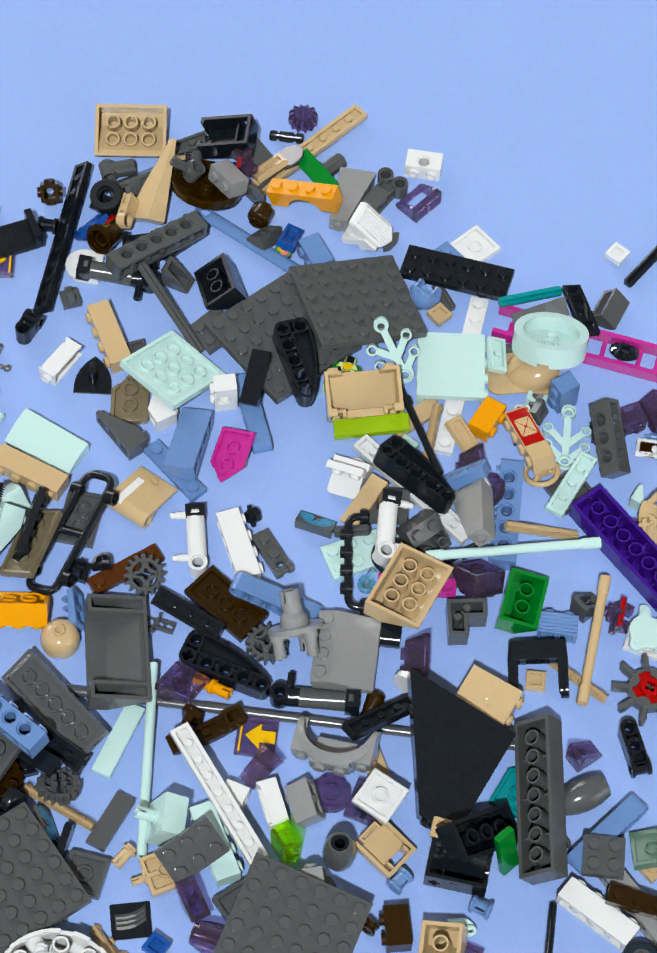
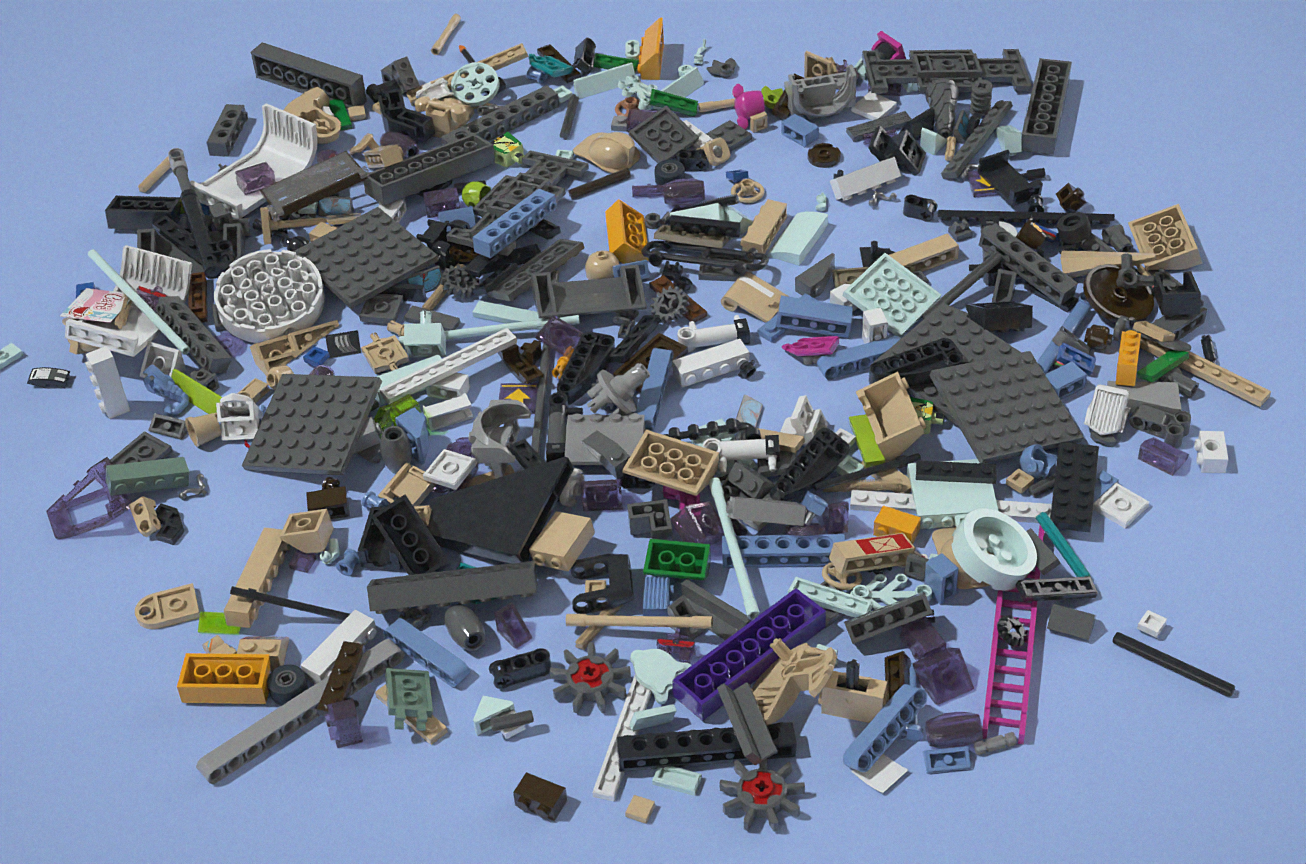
camera: 90 degrees right, 15 degrees down
white window [39,337,82,386] -> none
tan piece [116,192,139,229] -> none
dark grey plate [154,815,230,887] -> none
clear purple slope [174,876,211,923] -> none
light grey brick [208,159,249,199] -> none
clear purple hips [231,147,258,177] -> none
black tile [239,349,272,407] -> none
clear purple plant [239,743,284,790] -> none
dark grey plate [252,528,295,580] -> none
light grey brick [284,777,325,829] -> none
clear purple gear [288,104,318,133] -> none
light aqua plant [366,316,420,383] -> none
tan tile [444,415,481,456] -> none
green tile [494,826,519,876] -> none
tan axle [504,520,579,540] -> none
dark grey plate [581,834,626,880] -> none
none -> medium blue slope [395,407,430,466]
none -> dark grey slope [582,430,630,480]
none -> dark grey panel [681,579,752,640]
none -> black plate [915,460,997,484]

